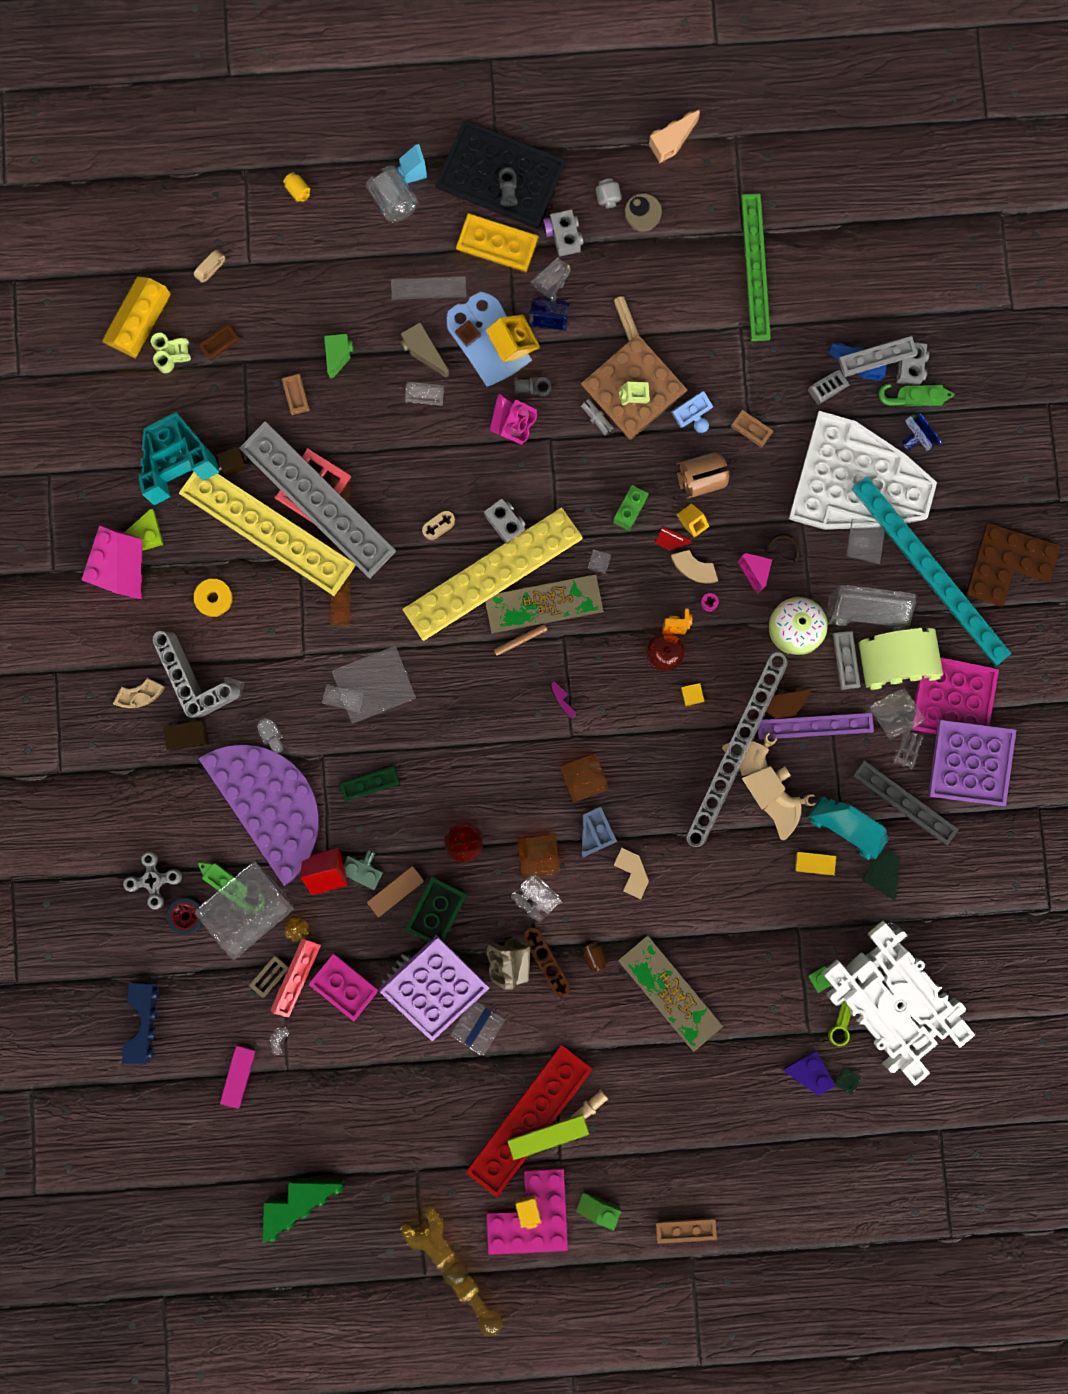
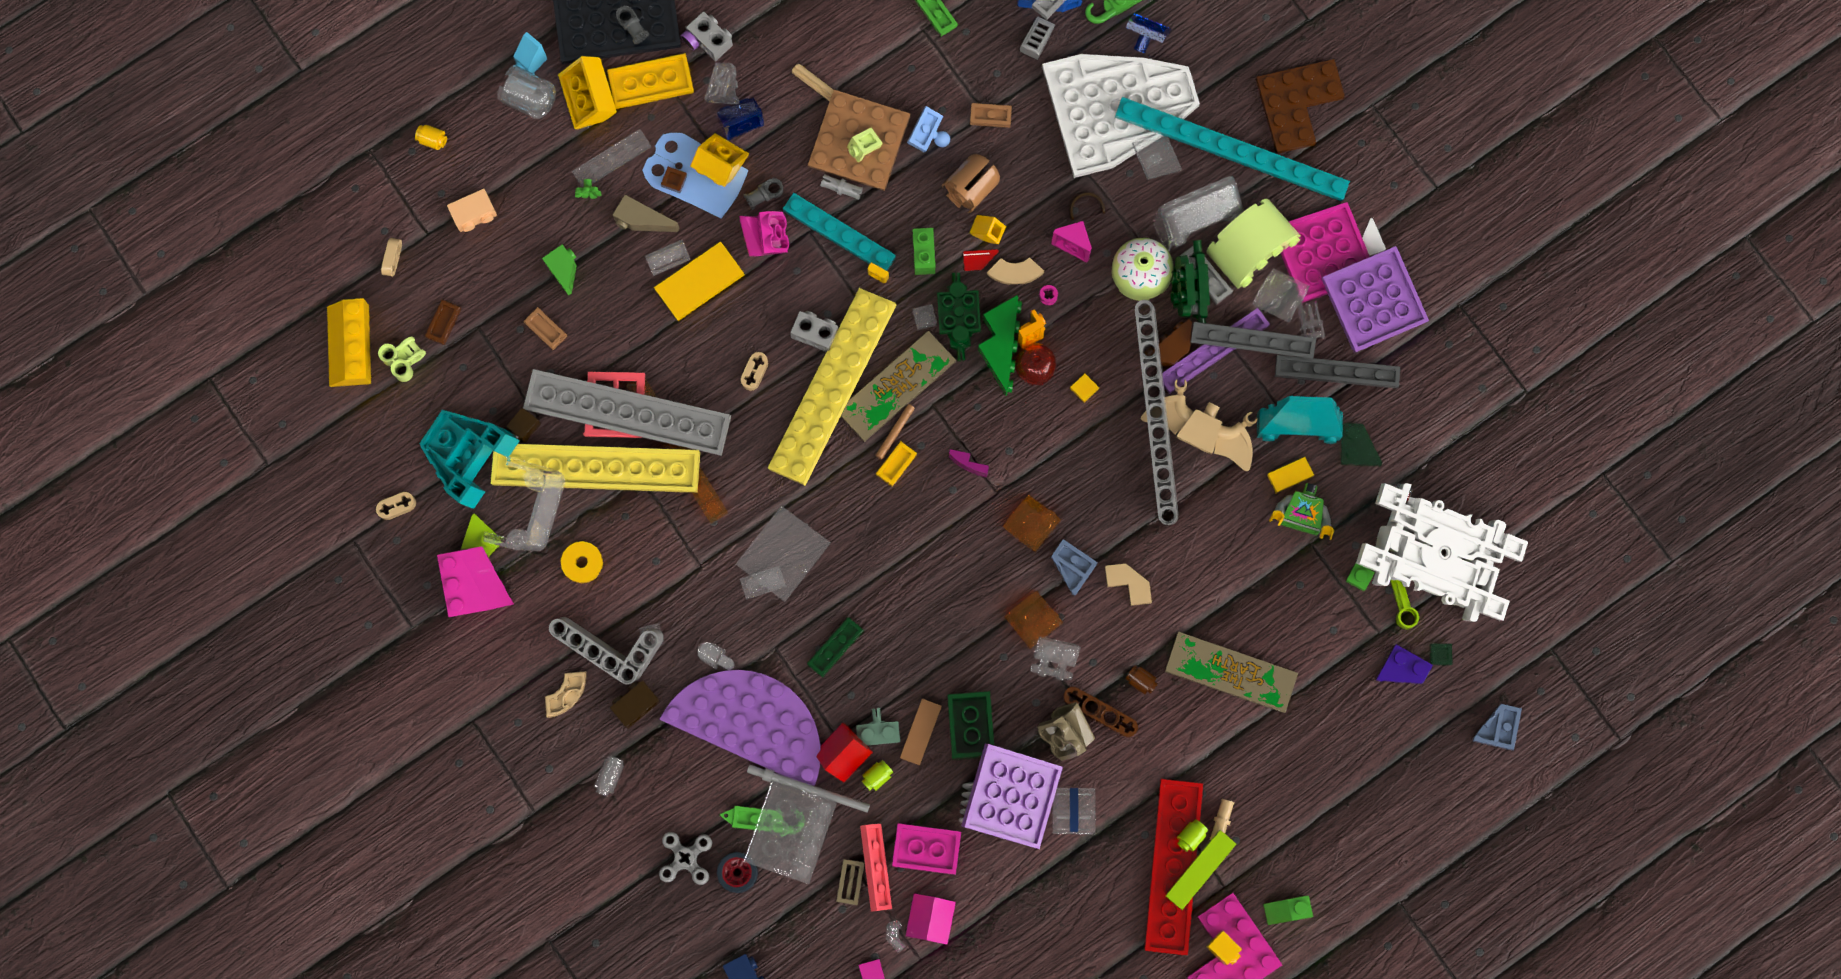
camera: 30 degrees left, 5 degrees down
clear yellow gear [284,917,309,942] -> none
clear red cylinder [444,824,483,863] -> none
medium nougat plate [655,1218,717,1244] -> none
none -> tan beam [376,492,416,520]
none -> light nougat brick [447,189,497,232]
none -> clear windscreen [483,456,565,551]
none -> yellow slope [558,56,617,129]
none -> bright green plant [575,179,602,199]
none -> clear head [593,756,624,797]
none -> yellow tile [654,242,745,321]
none -> light grey bar [747,765,870,813]
none -> teal plate [783,192,896,271]
none -> lime brick [862,760,894,791]
none -> yellow tile [868,262,889,284]
none -> yellow tile [876,441,917,487]
none -> dark pink slope [906,894,956,945]
none -> dark green piece [937,272,981,362]
none -> green slope [978,296,1022,396]
none -> dark green piece [1170,240,1210,323]
none -> lime brick [1177,819,1208,852]
none -> dark grey plate [1190,321,1316,359]
none -> torso [1269,483,1334,540]
none -> white sticker [1362,218,1386,256]
none -> sand blue wing [1472,704,1522,750]

